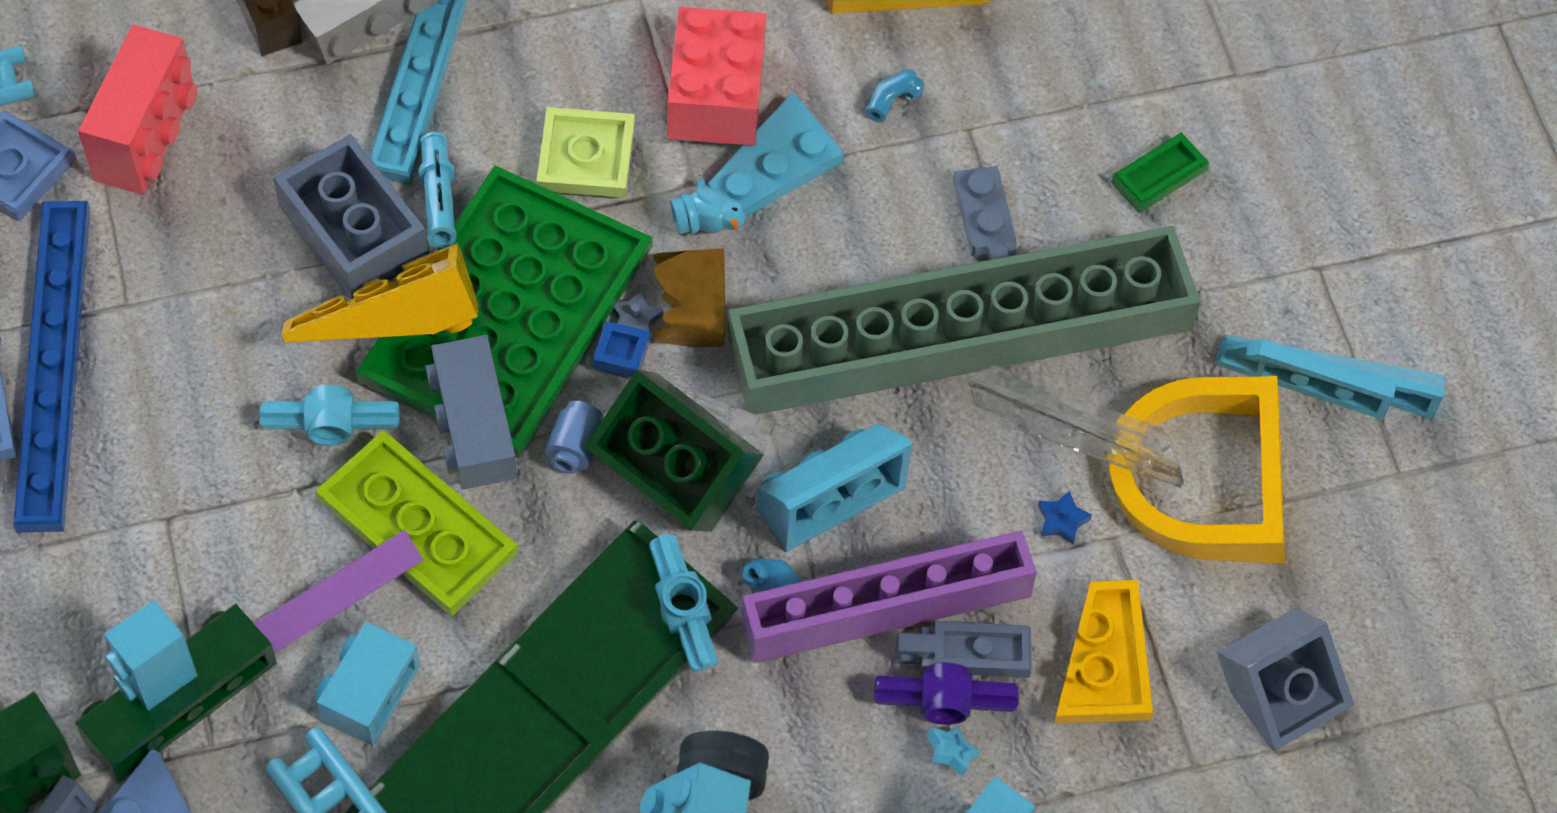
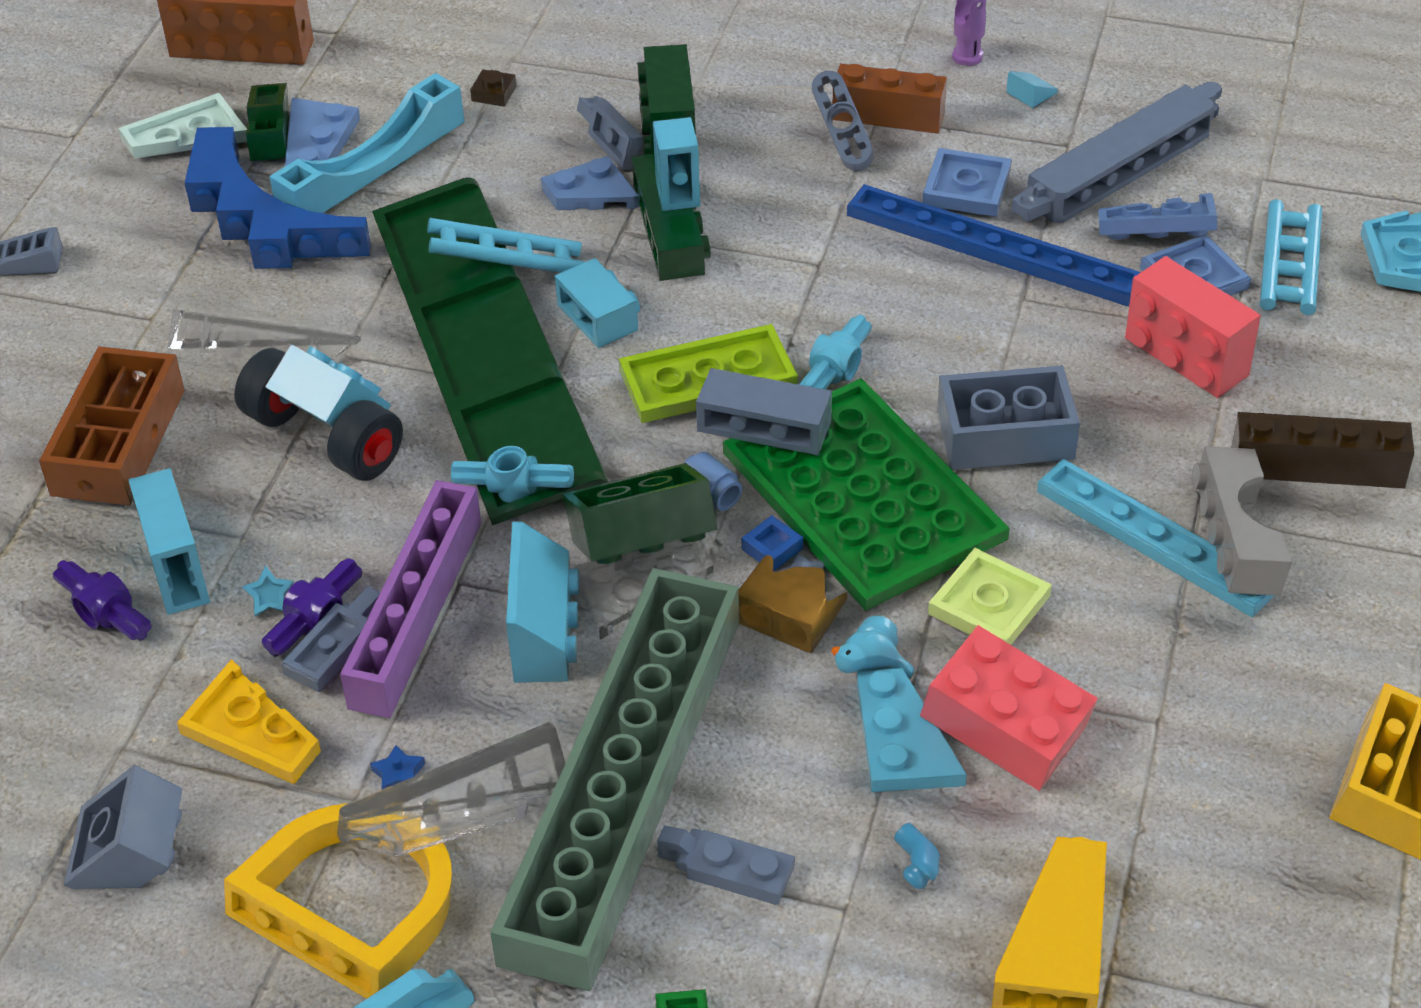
camera: 125 degrees right, 15 degrees down
medium lavender sticker [254,530,424,653] -> none
yellow wedge [281,243,478,343] -> none
medium azure pin [418,132,456,248] -> none
dark azure arm [741,559,802,591] -> none

